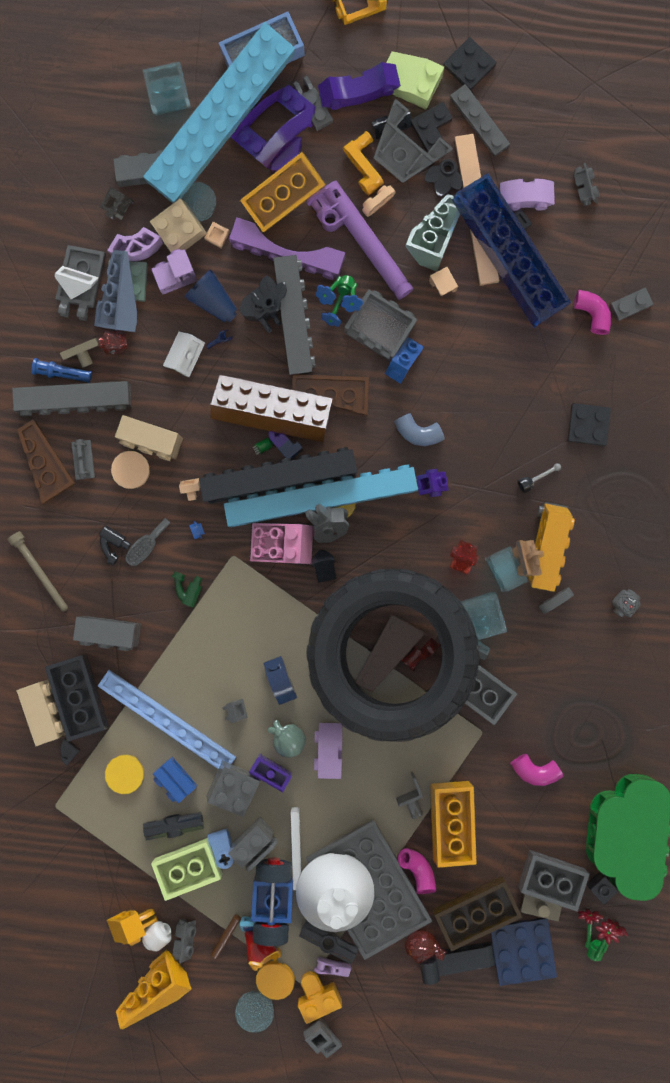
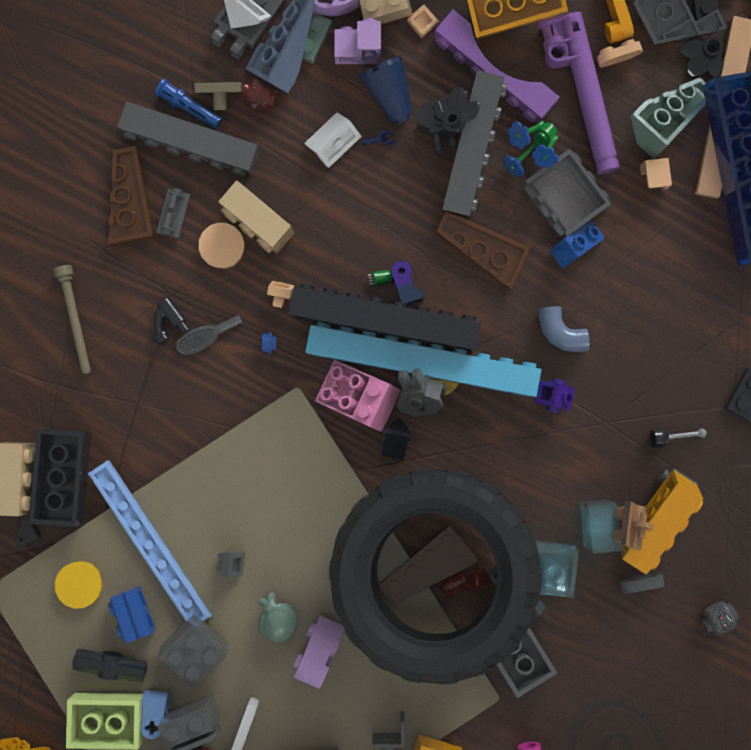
camera: 20 degrees right, 0 degrees up
dark grey brick [73,616,141,651] -> none
dark green plant [171,571,203,608] -> none
brick [210,375,333,442] -> none
dark purple brick [249,754,292,793] -> none
dark blue brick [263,656,297,705] -> none
clear red brick [450,540,479,575] -> none

